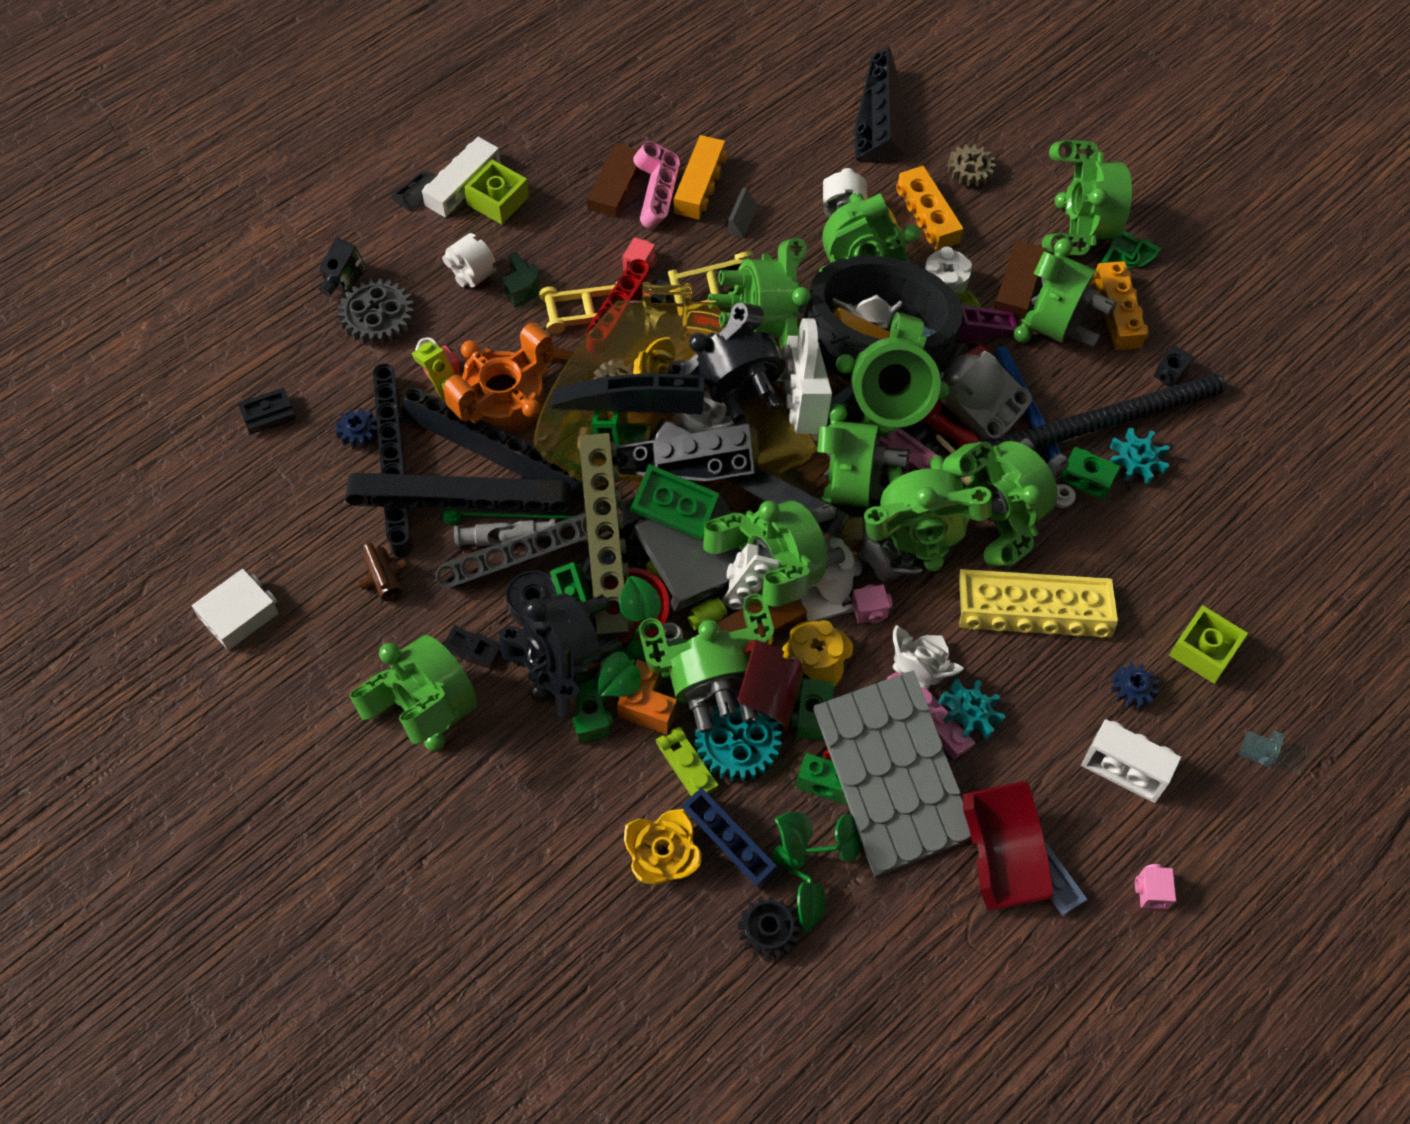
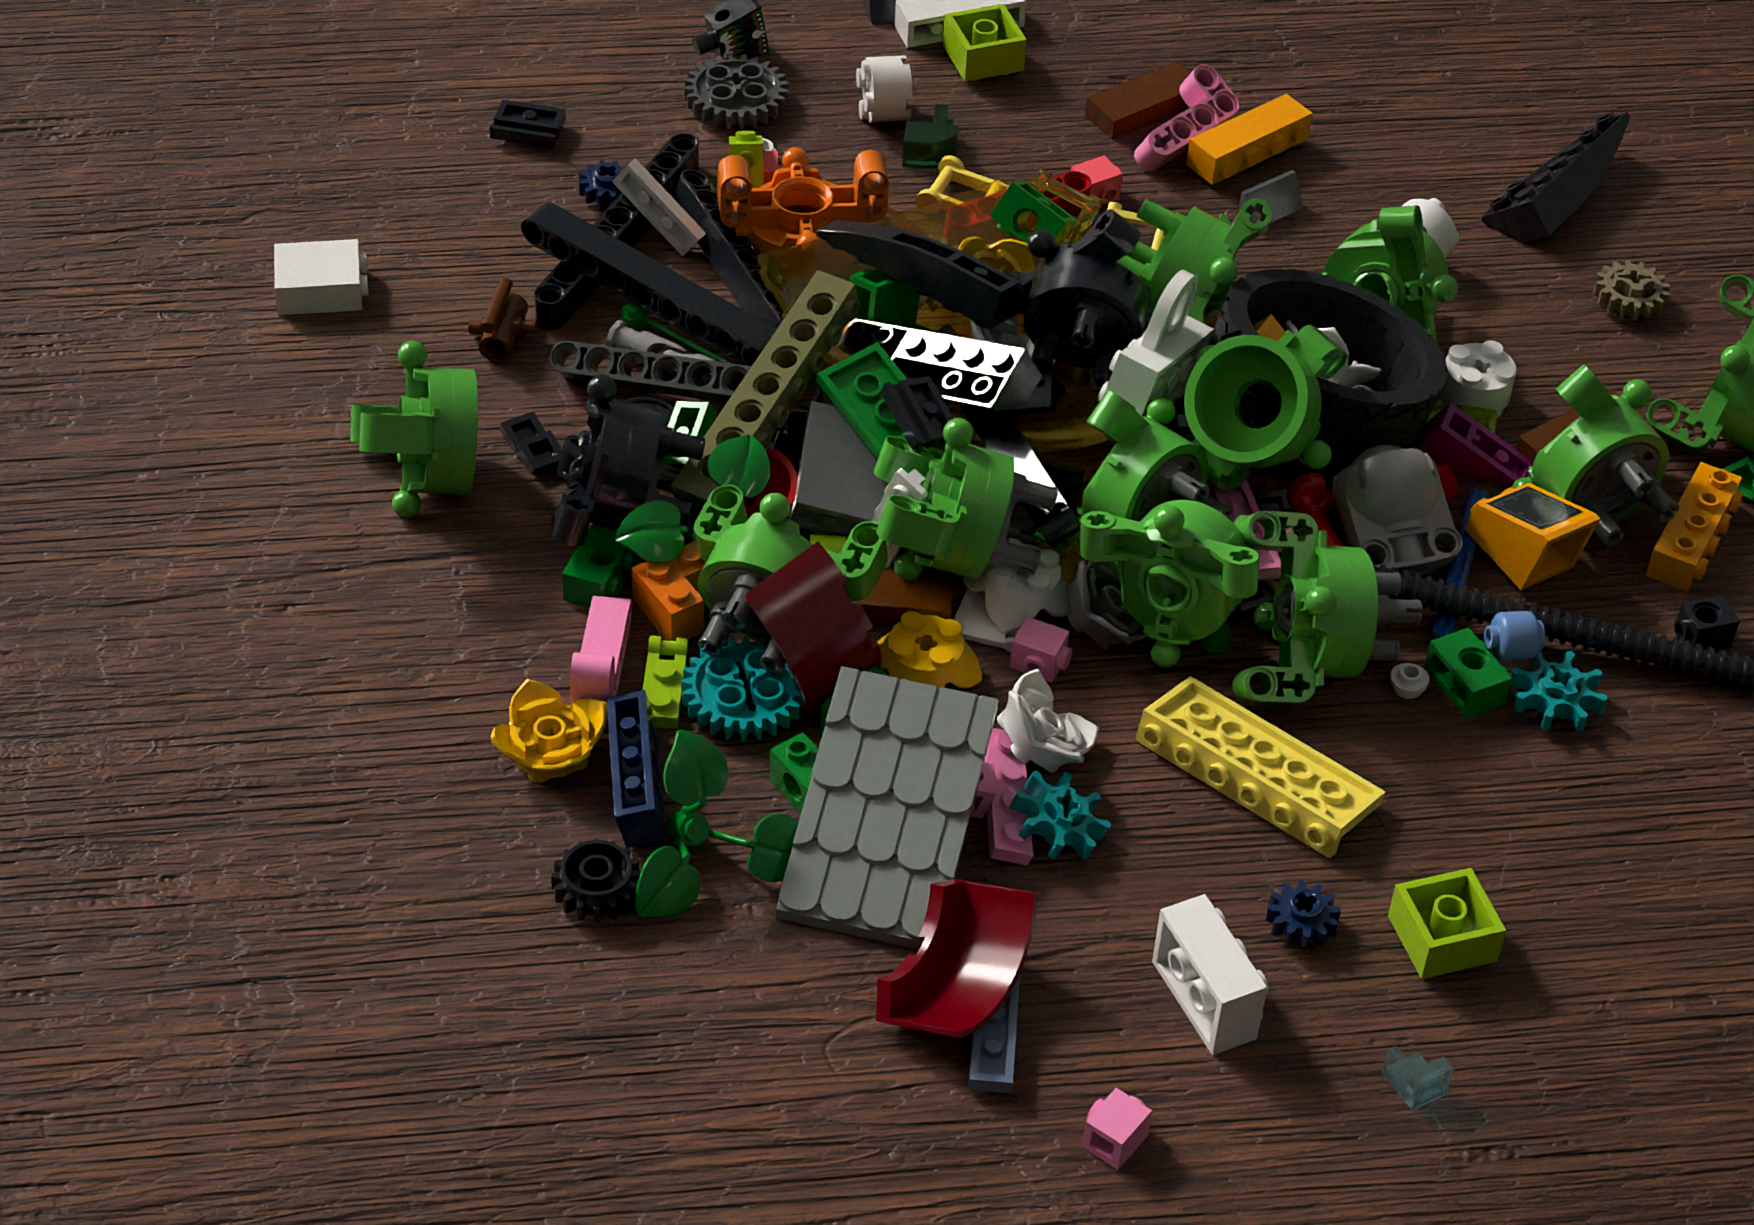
camera: 35 degrees right, 15 degrees down
light orange brick [896,166,963,251] -> none
none -> bright pink beam [570,596,633,718]
none -> white plate [612,158,706,256]
none -> black plate [880,376,954,450]
none -> green brick [990,180,1078,245]
none -> light orange slope [1464,483,1601,590]
none -> medium blue head [1484,611,1545,661]

